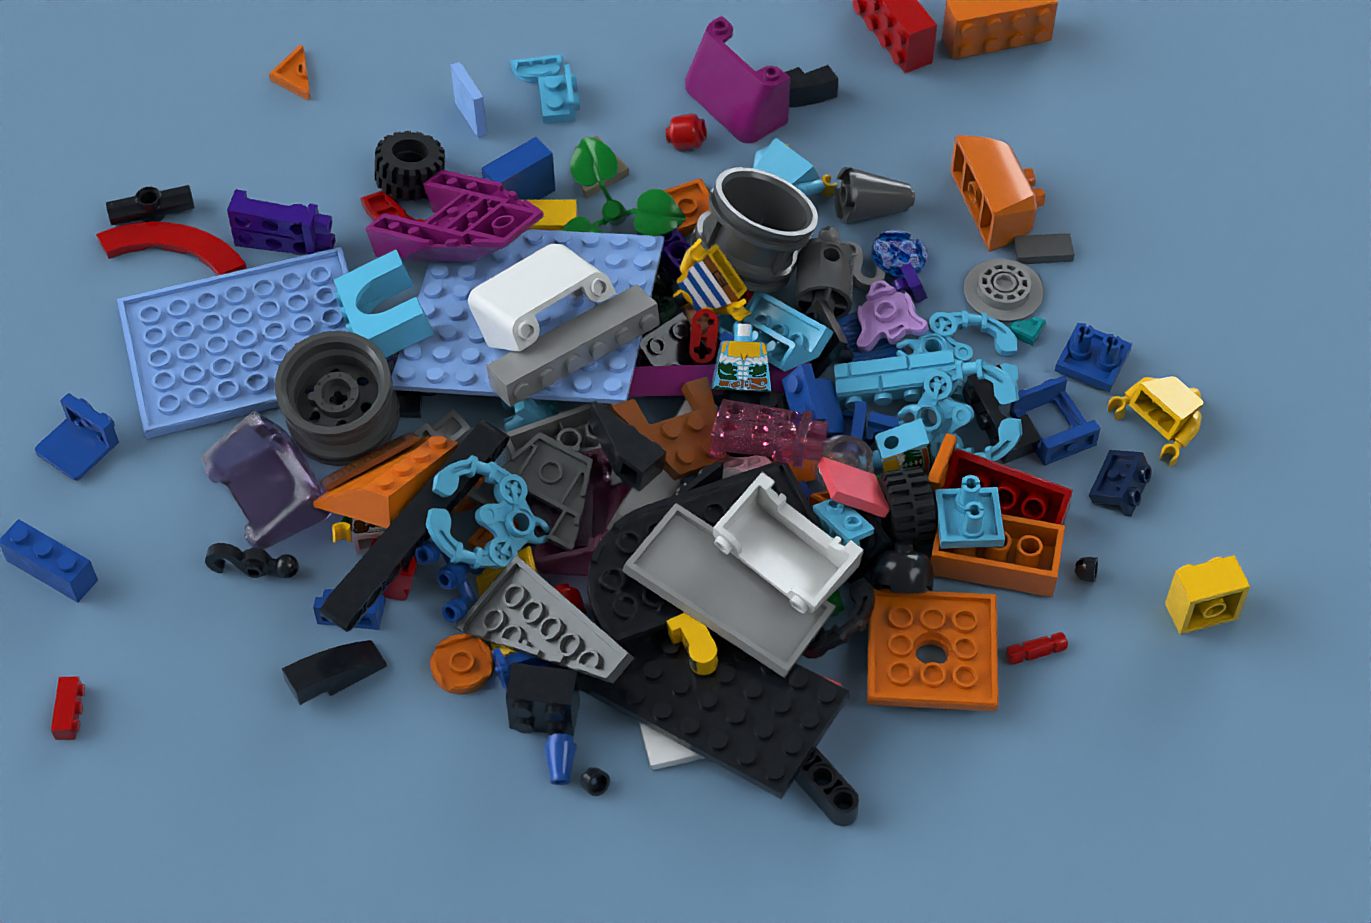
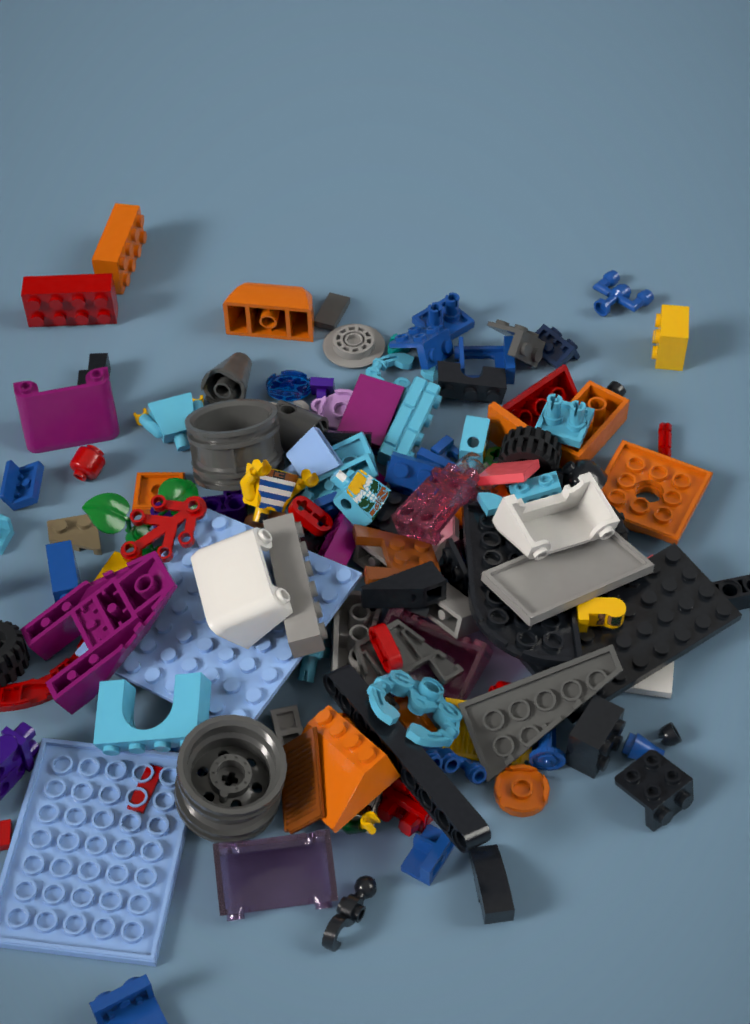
camera: 65 degrees left, 5 degrees down
medium azure piece [898,358,1023,462] -> none
yellow torso [1108,376,1204,467] -> none
none -> blue bracket [0,460,44,511]
none -> red plant [120,495,207,563]
none -> light blue torso [283,427,344,478]
none -> magenta tile [337,374,405,449]
none -> red beam [369,623,403,673]
none -> blue bracket [389,326,454,370]
none -> medium azure tile [477,492,503,516]
none -> dark grey bracket [487,319,546,368]
none -> blue piece [593,270,654,317]
none -> black bracket [614,750,694,832]

